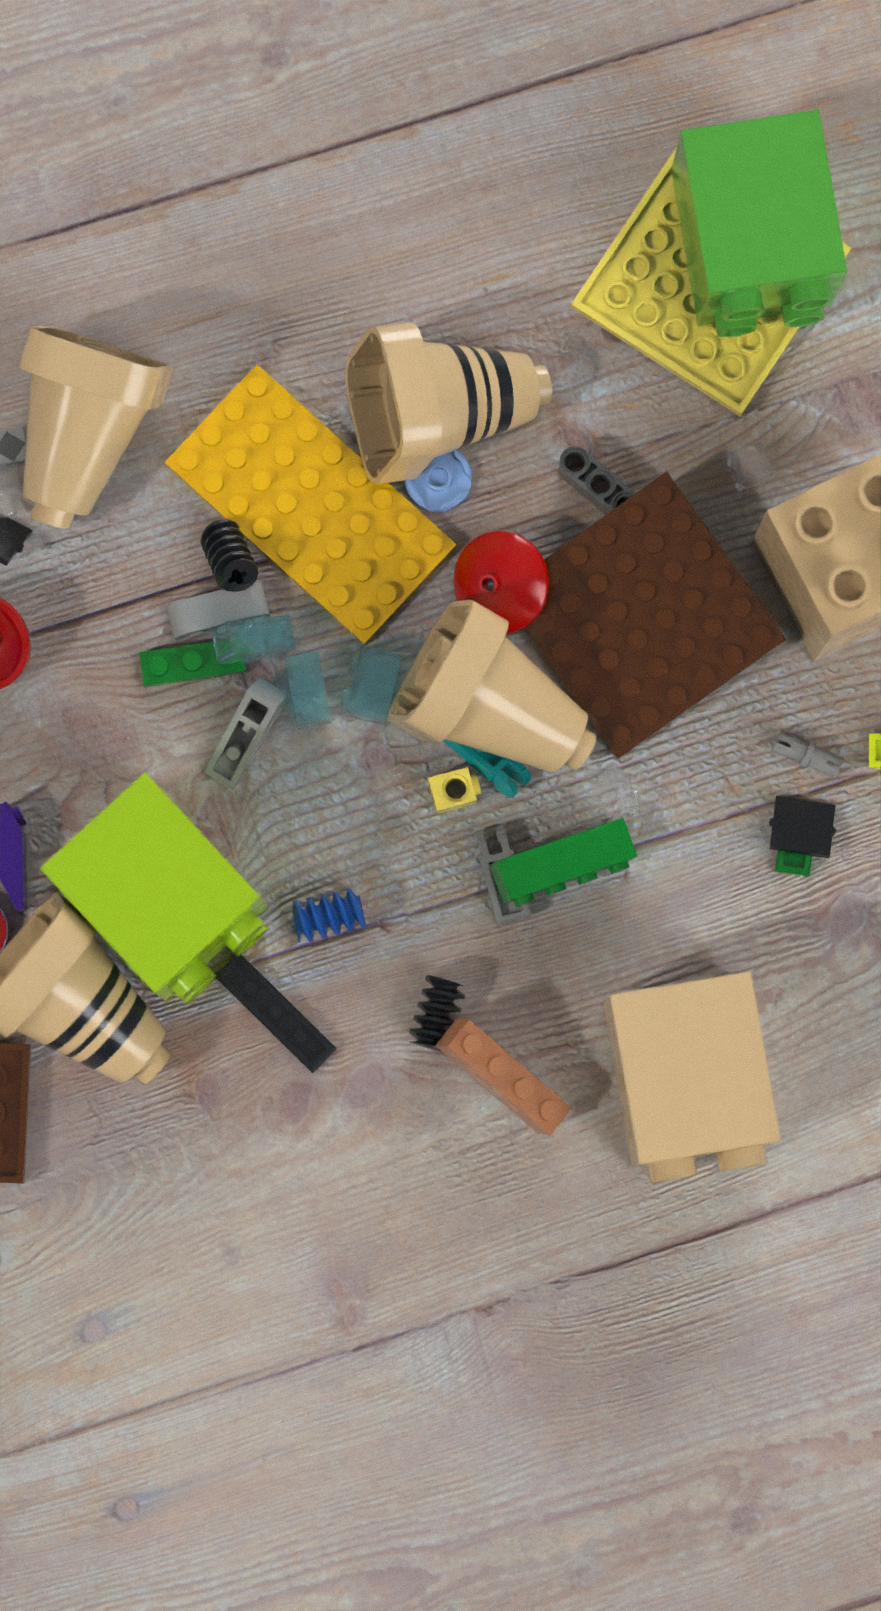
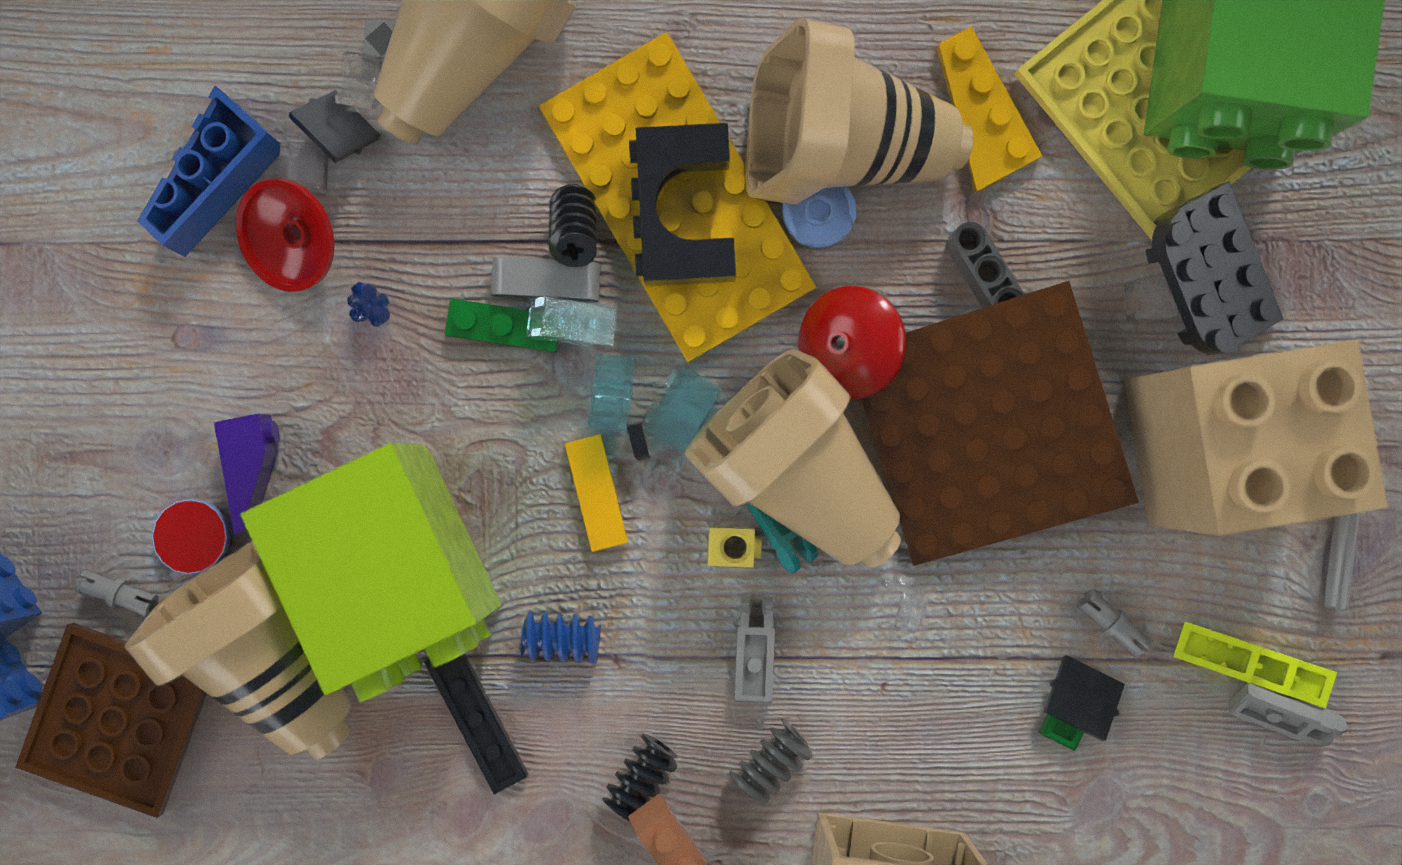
camera: 20 degrees right, 5 degrees up
light grey slope [204,677,289,790] -> none
green brick [490,818,638,907] -> none
none -> clear blue plant [347,282,390,327]
none -> yellow tile [564,434,629,552]
none -> black tile [627,421,651,461]
none -> black arch [629,123,736,286]
none -> dark grey piece [729,718,813,804]
none -> yellow wing [936,26,1042,194]
none -> black plate [1145,181,1284,355]

